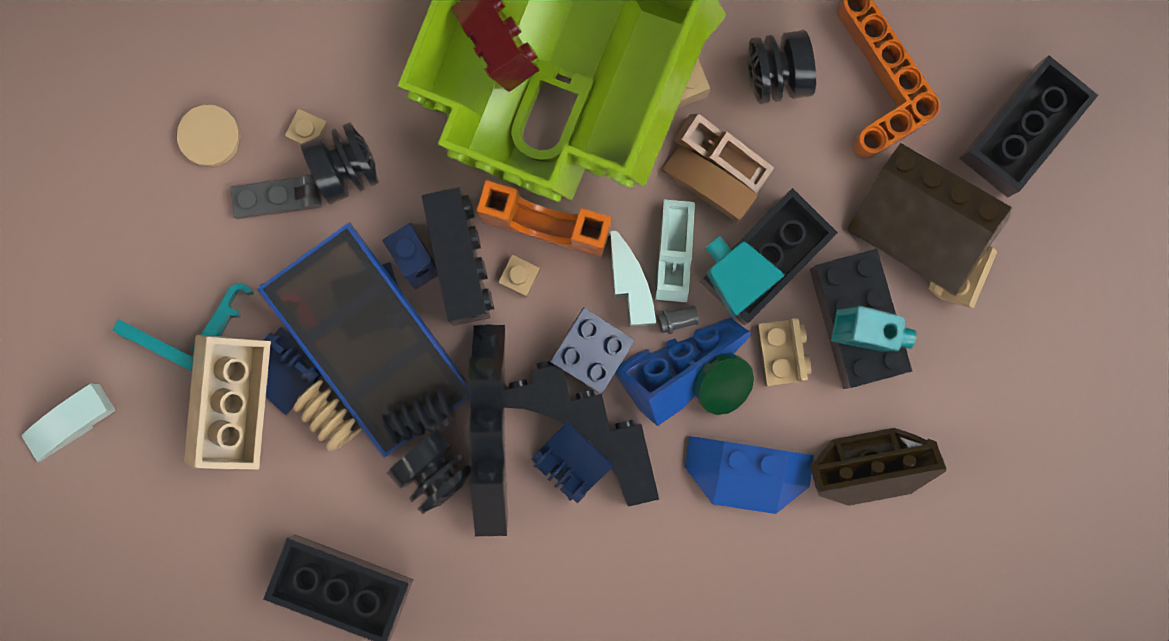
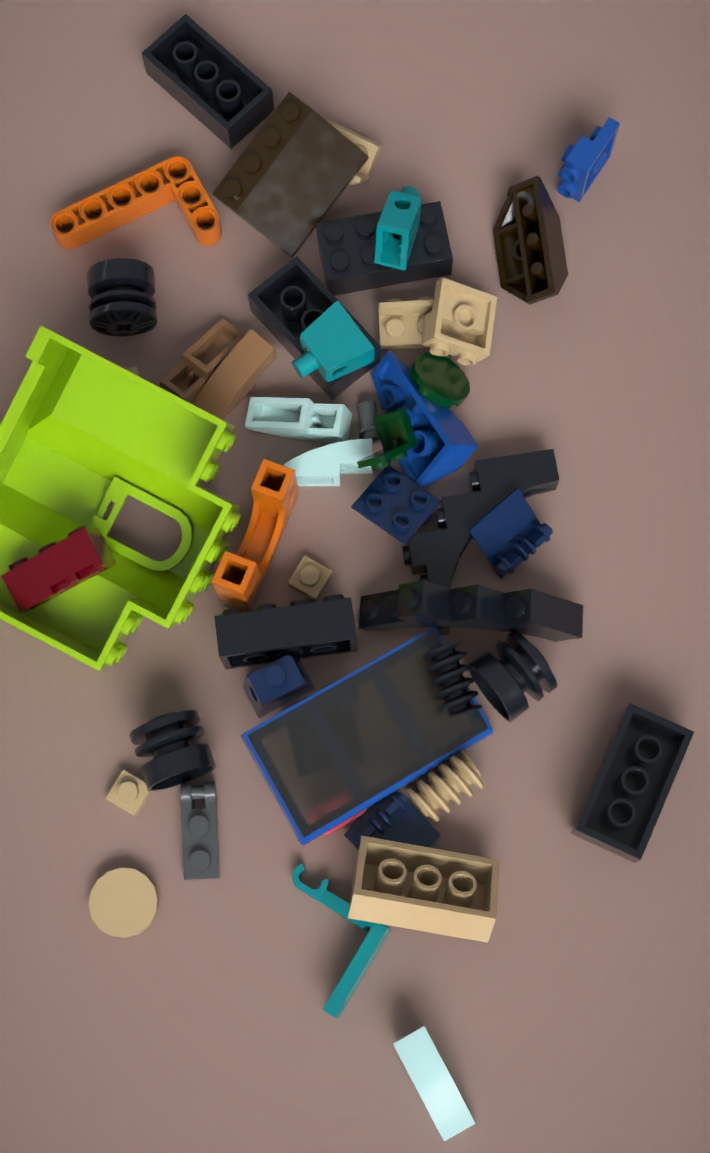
camera: 80 degrees left, 10 degrees down
blue wedge [685,436,814,514] -> none
none -> dark green bracket [357,408,418,471]
none -> tan plate [421,277,498,366]
none -> blue plate [557,117,620,202]

